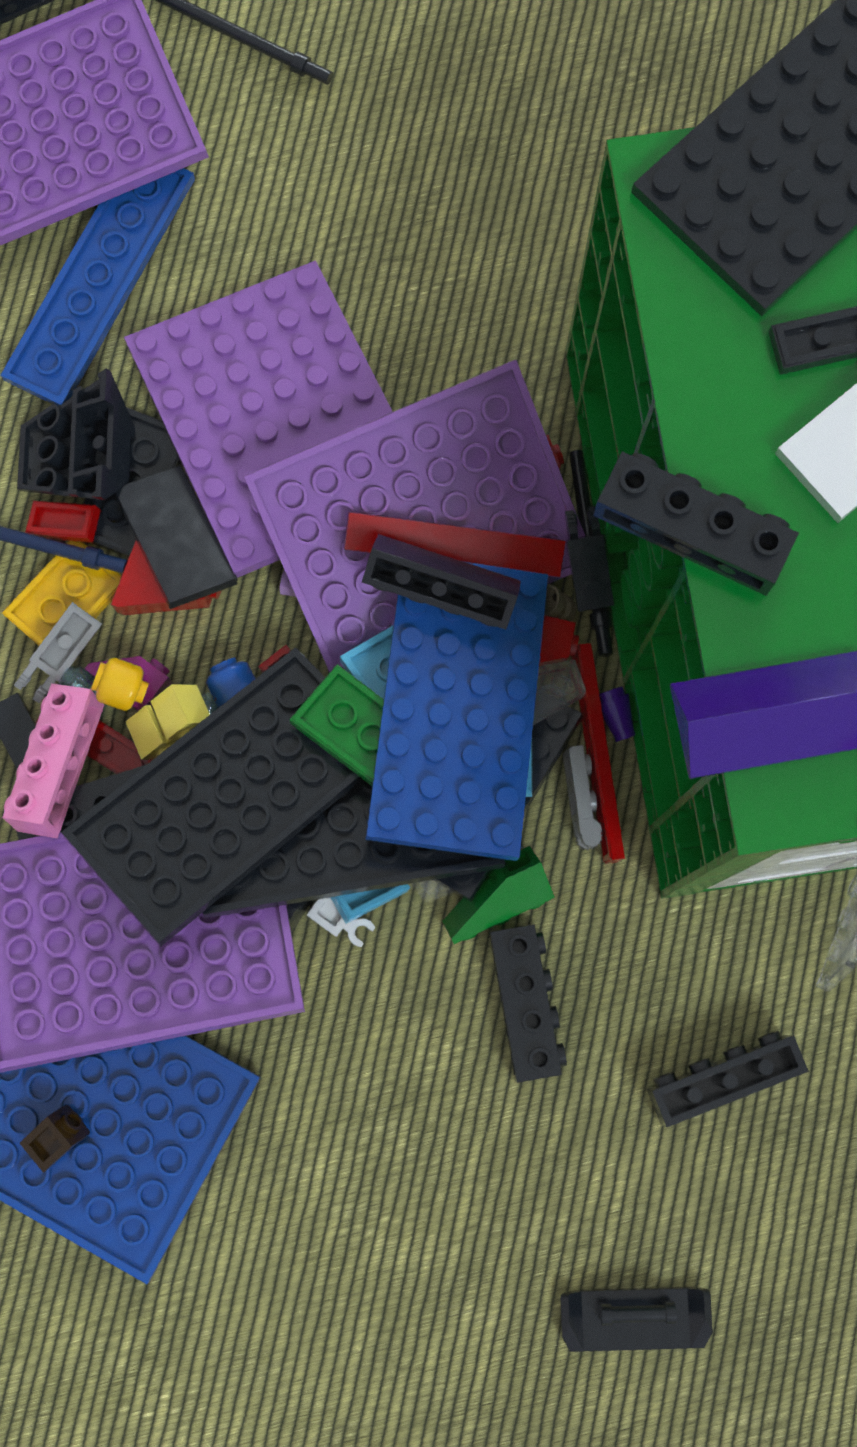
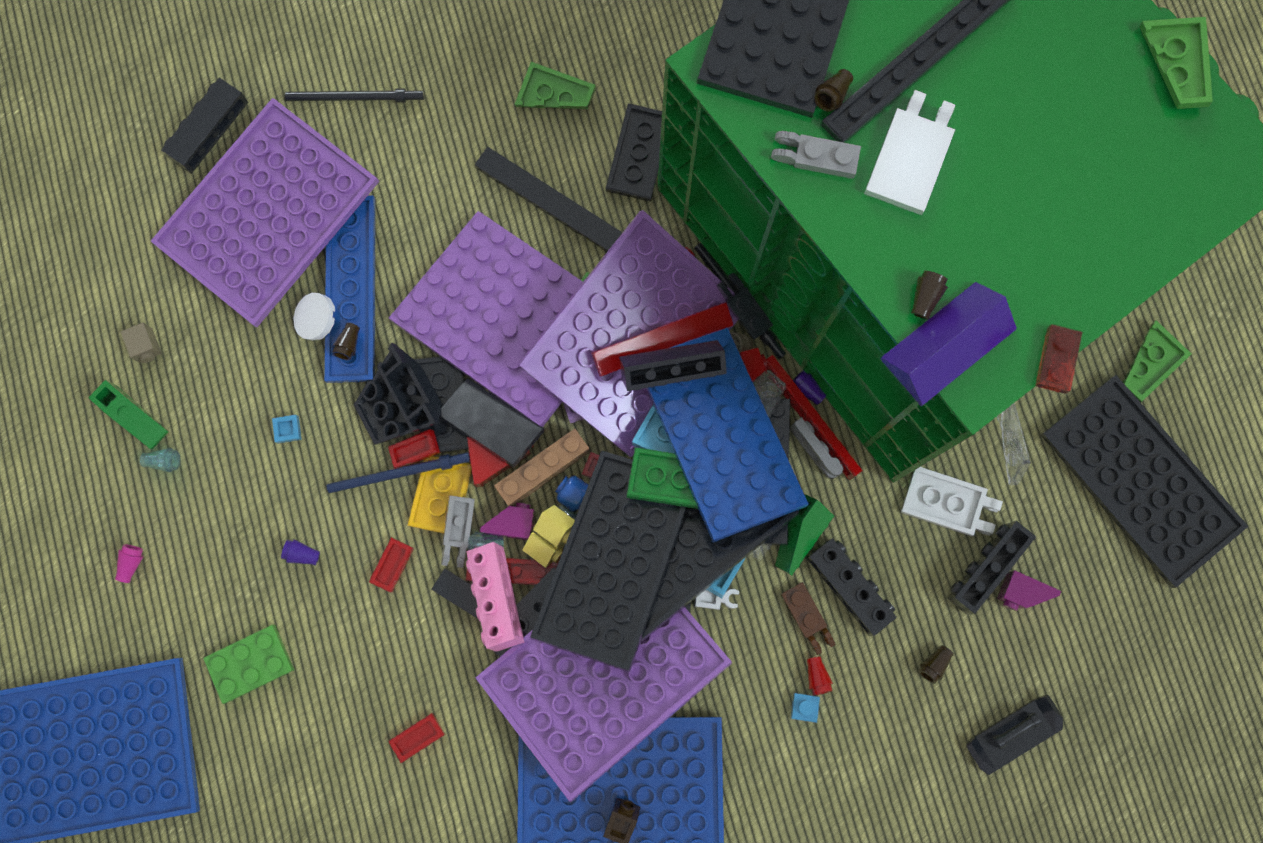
camera: 30 degrees left, 0 degrees up
yellow head [91,658,149,711] -> none
black brick [593,451,799,596] -> none
none -> white tile [293,293,335,341]
none -> dark brown cone [332,323,360,361]
none -> black tile [474,146,623,252]
none -> medium nougat brick [494,429,590,506]
none -> bright green wing [515,62,596,109]
none -> black tile [605,103,662,202]
none -> light grey hinge [771,131,861,179]
none -> reddish brown hinge [780,582,836,655]
none -> dark azure plate [791,693,820,723]
none -> red cone [806,656,833,696]
none -> dark brown cone [814,69,853,112]
none -> white tile [901,467,1003,536]
none -> dark brown cone [911,270,948,320]
none -> dark brown cone [919,645,954,684]
none -> magenta slope [997,570,1061,611]

